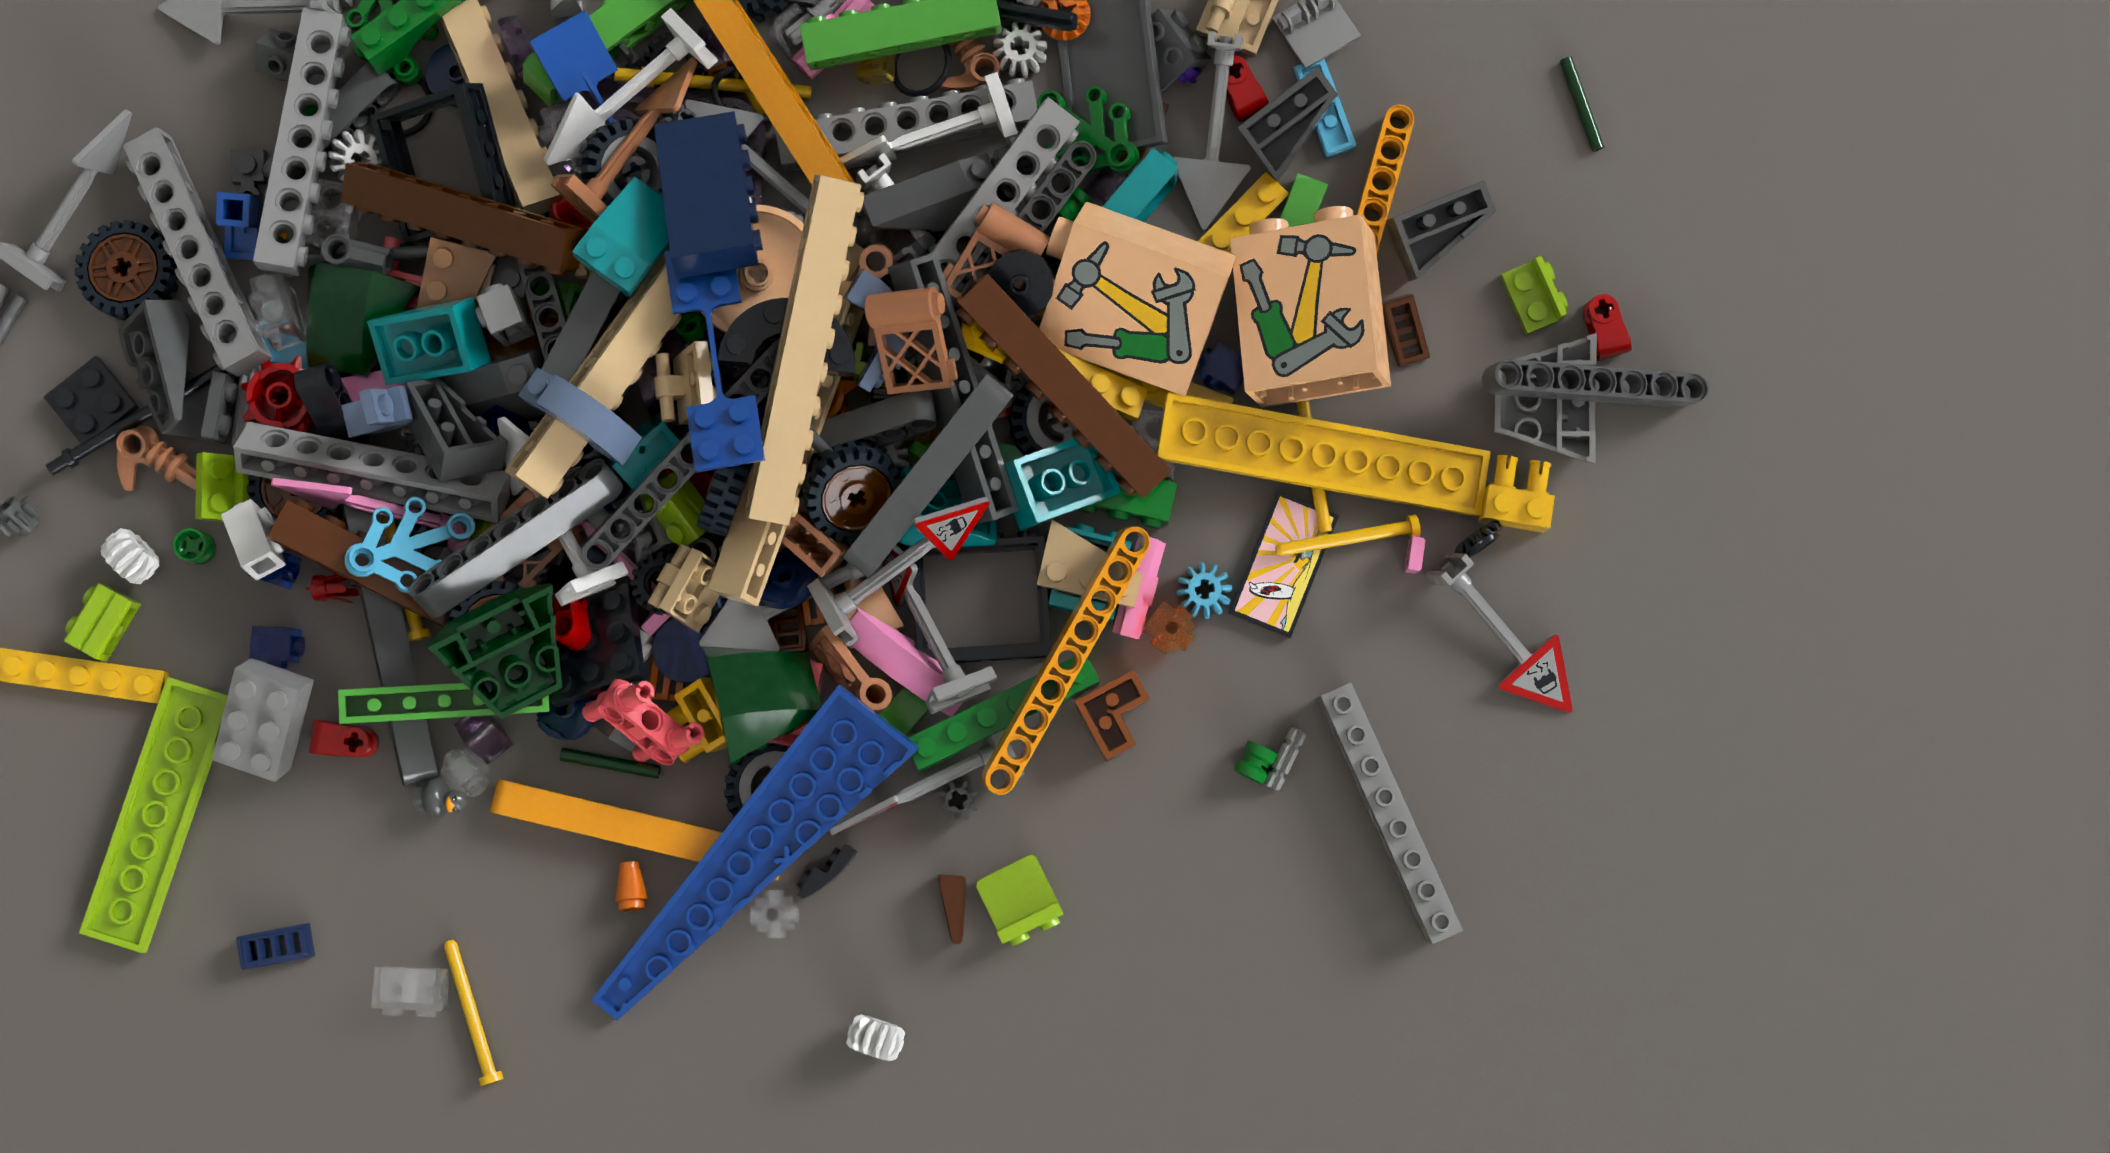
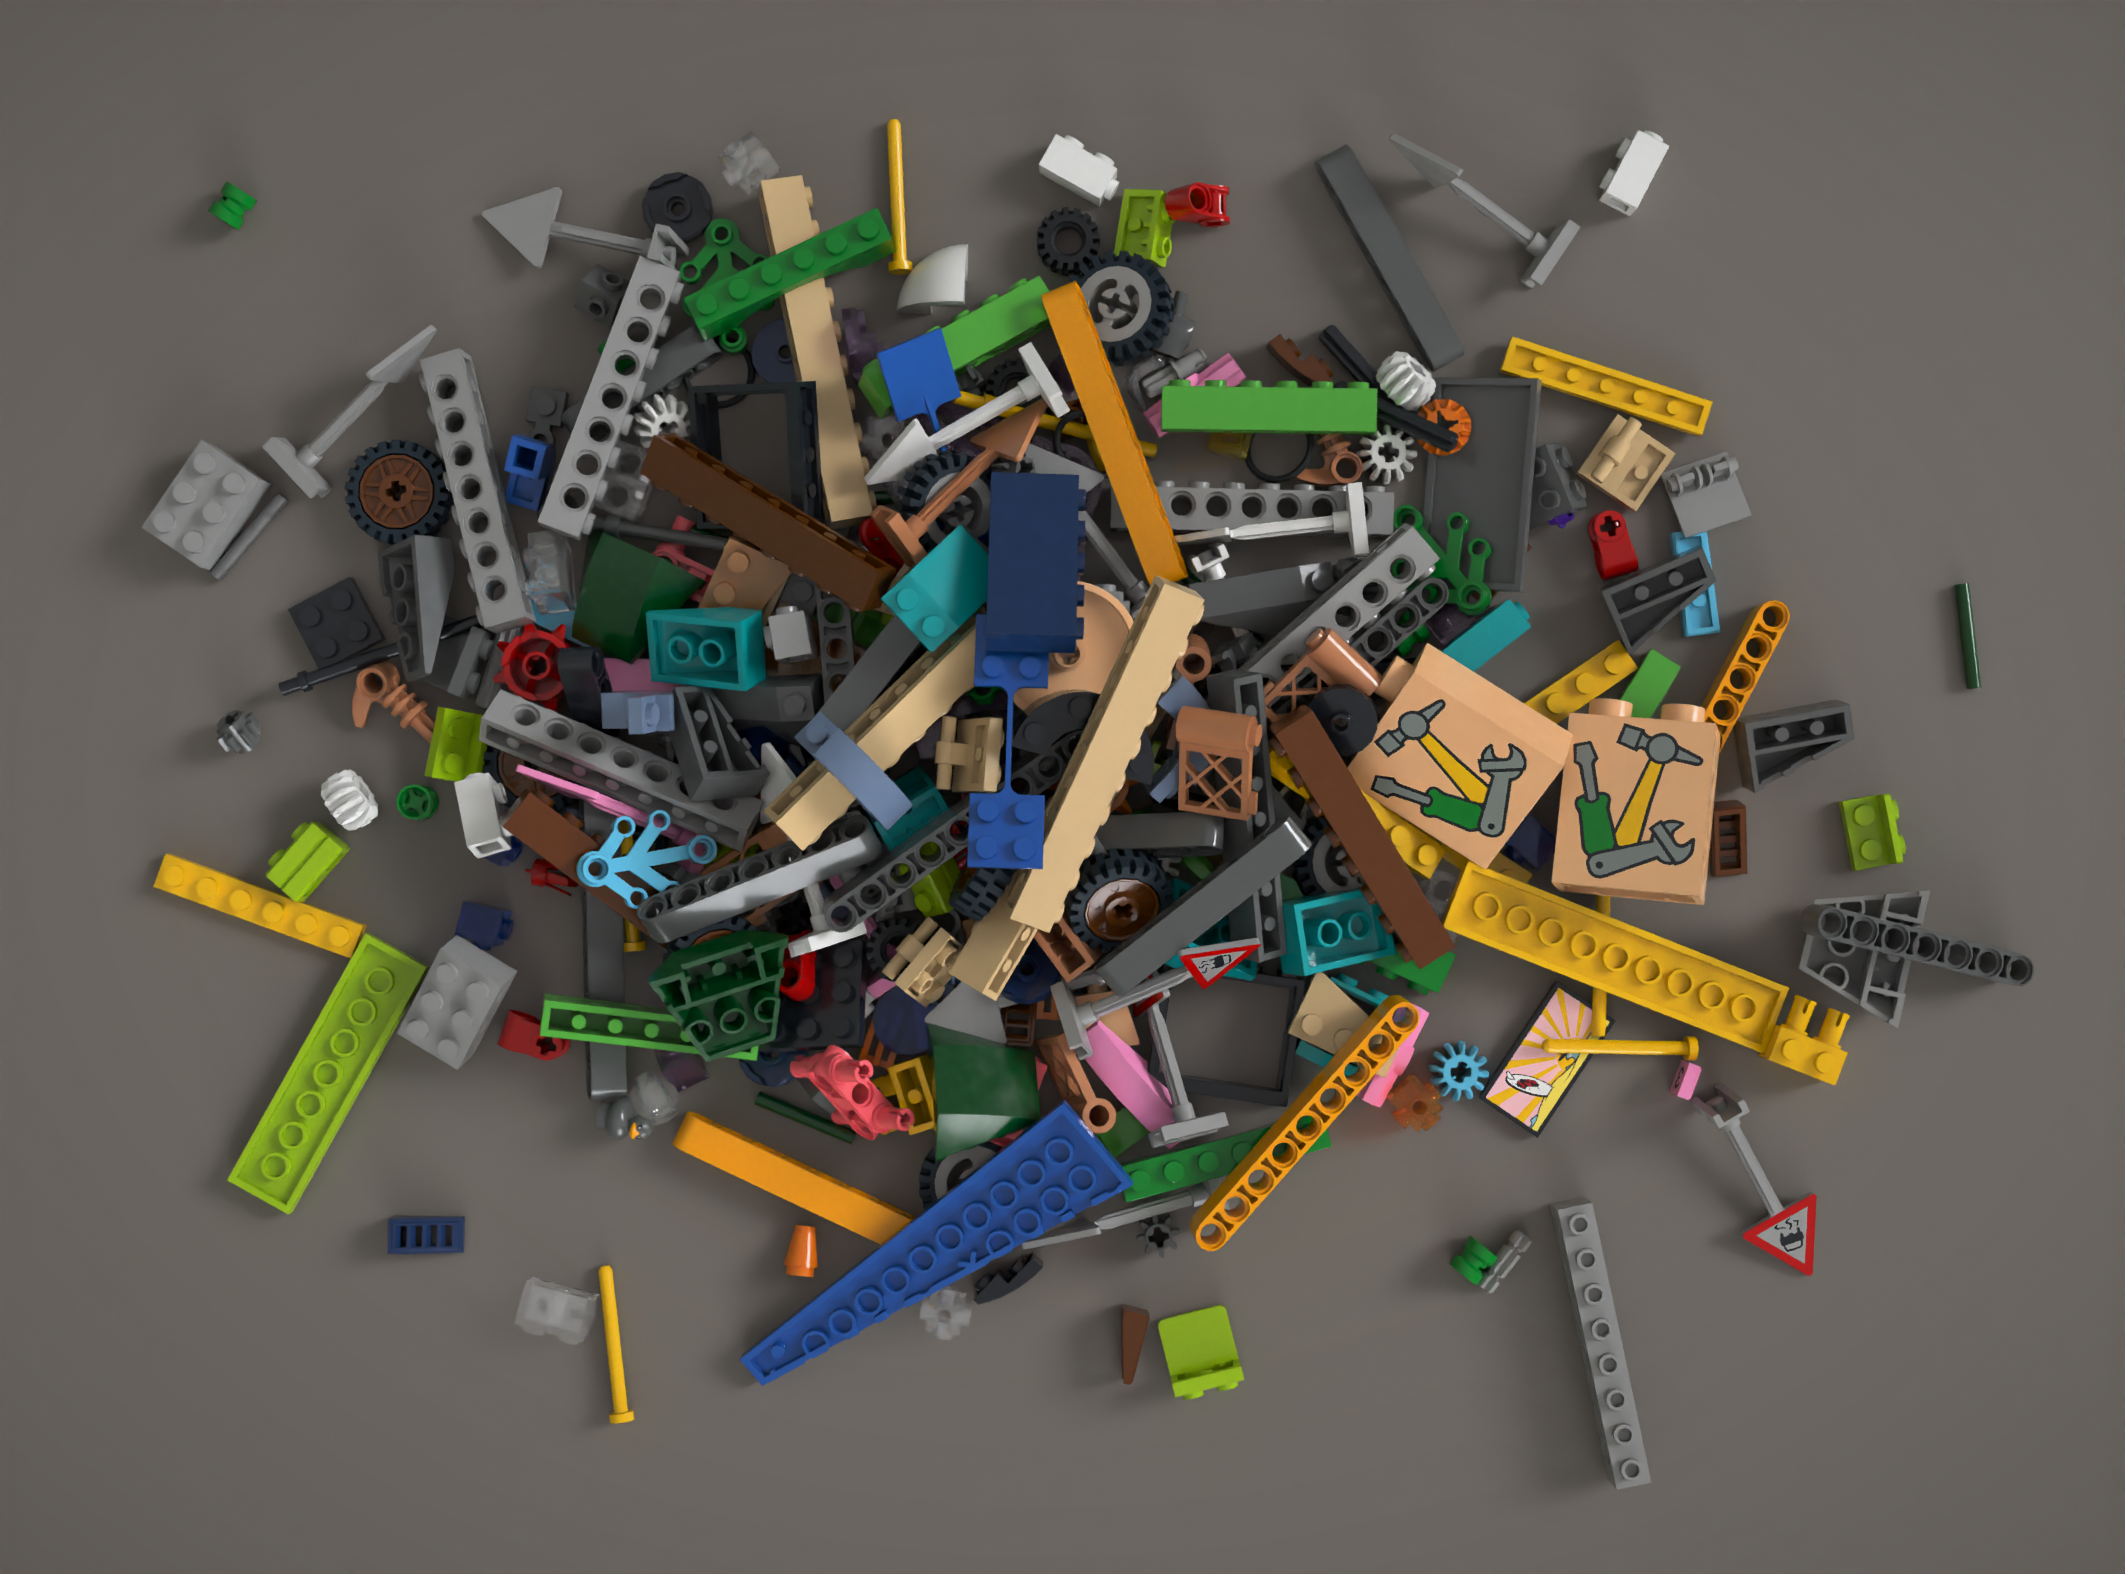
camera: 15 degrees right, 5 degrees up
dark grey piece [321,234,394,276] -> none
white gear [846,1014,905,1061] -> none
dark orange brick [1074,669,1150,761] -> none
light grey piece [1174,31,1251,230] -> none
black gear [1455,521,1503,558] -> none
red piece [1583,294,1632,361] -> none

